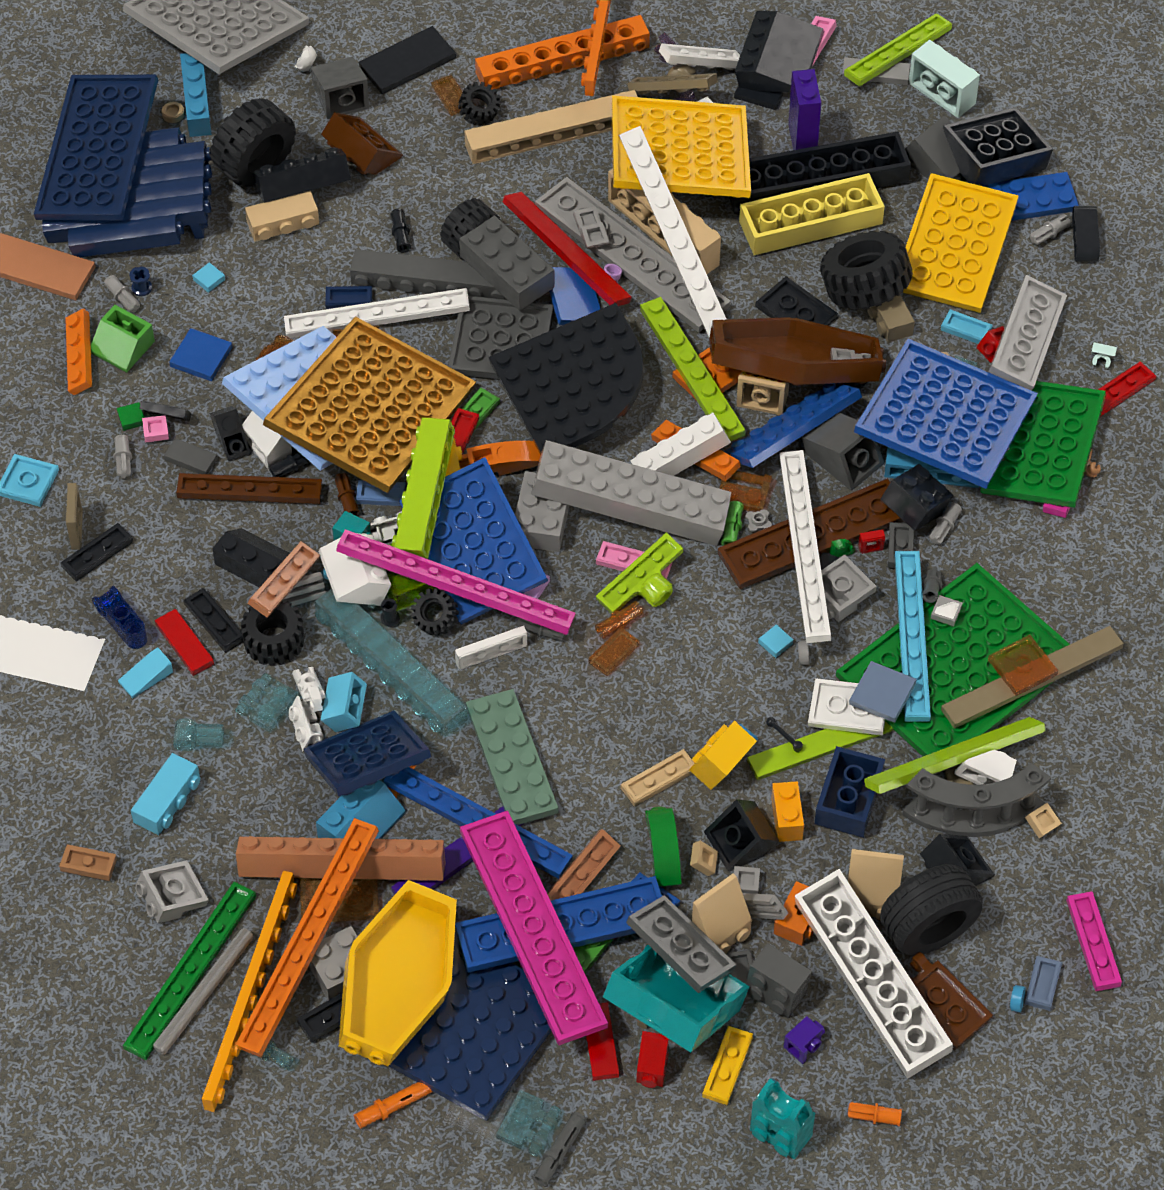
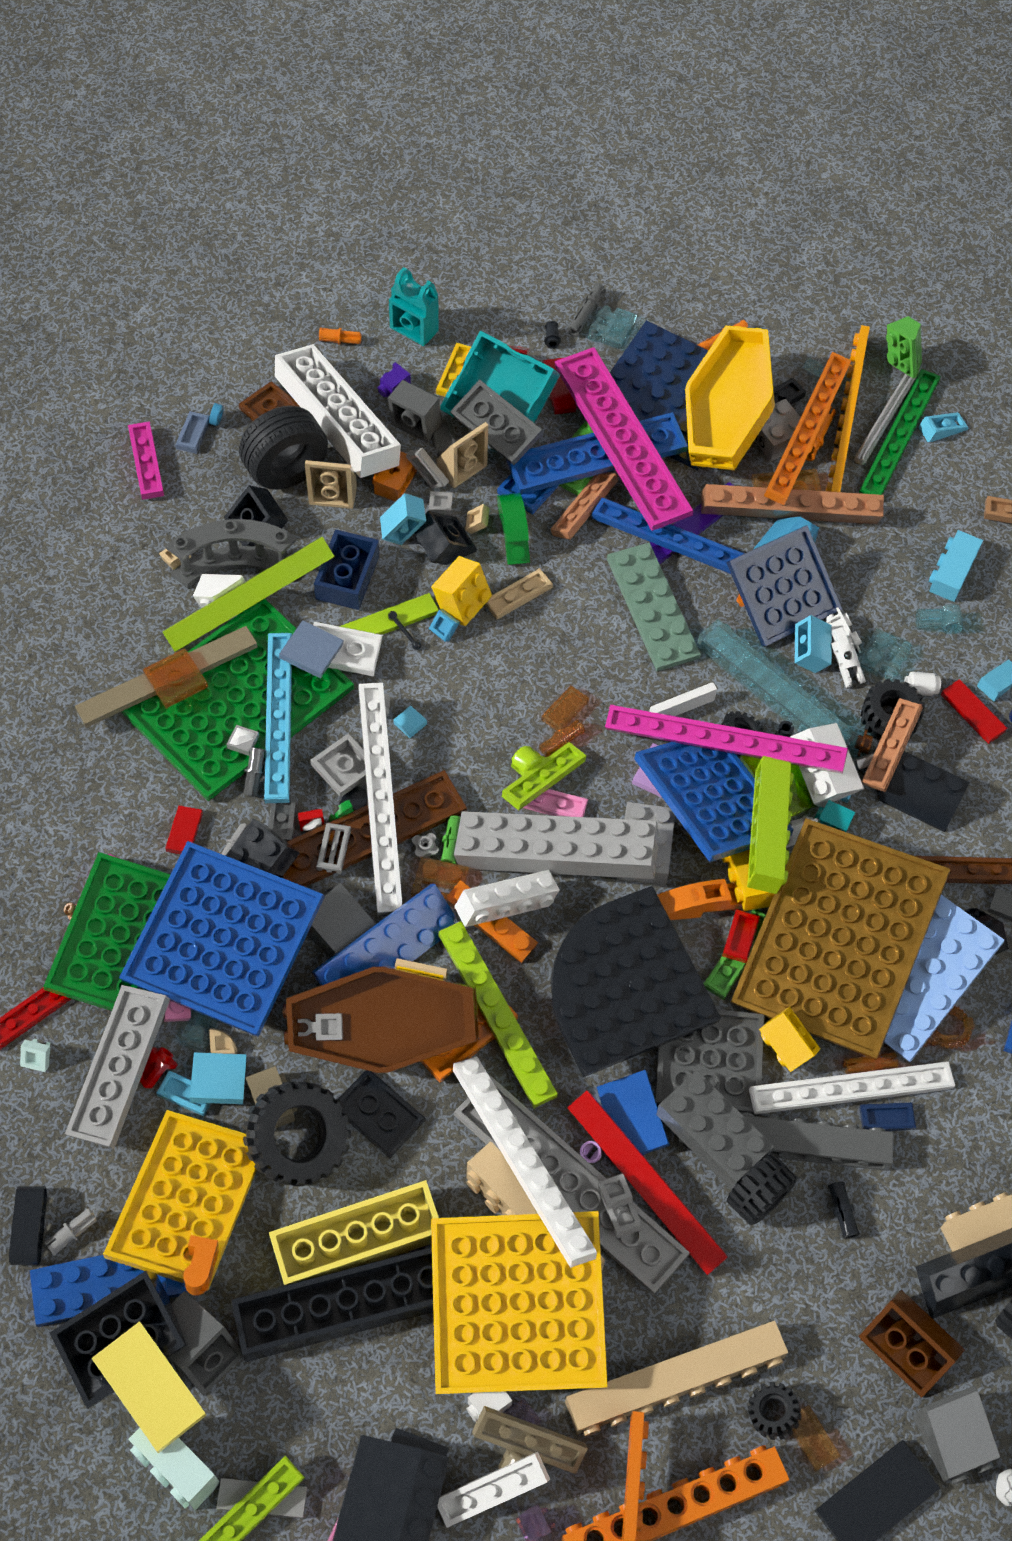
camera: 175 degrees right, 5 degrees up
light grey plate [135,860,209,923] -> none
black tile [183,588,243,653] -> none
light orange brick [771,781,804,842] -> none
dark purple brick [788,69,821,150] -> none
none -> light yellow tile [92,1322,206,1453]
none -> red tile [165,805,203,855]
none -> orange leg [183,1235,219,1296]
none -> medium azure tile [190,1052,246,1104]
none -> light grey tile [316,823,351,874]
none -> medium azure brick [380,493,426,545]
none -> black pin [544,321,561,349]
none -> yellow brick [759,1007,820,1072]
none -> reddish brown plate [855,729,873,757]
none -> bright green slope [886,316,922,378]
none -> white brick [904,672,941,696]
none -> medium azure slope [918,412,969,442]

